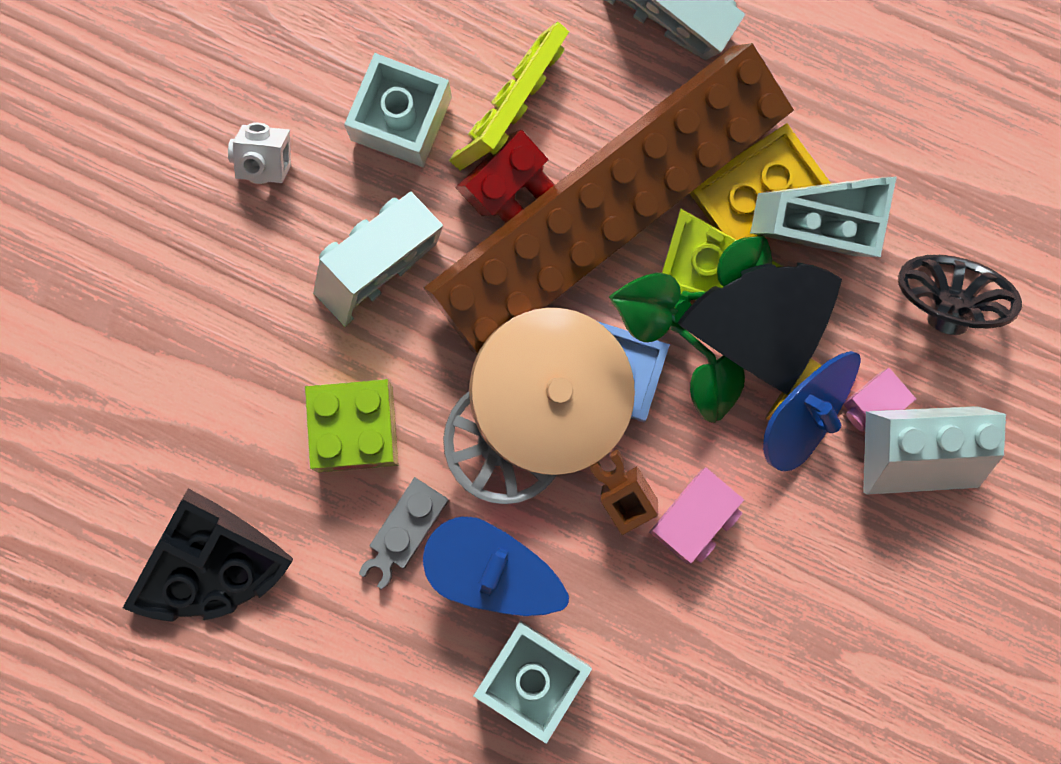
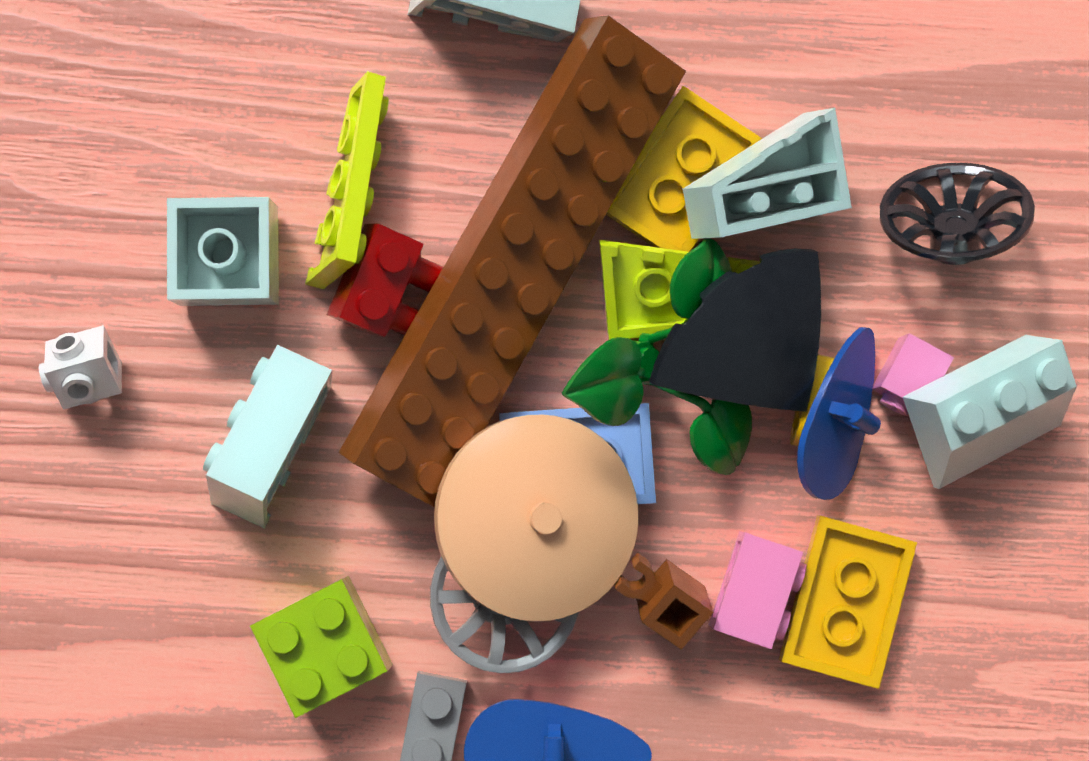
camera: 25 degrees left, 5 degrees up
none -> yellow plate [779,515,917,689]

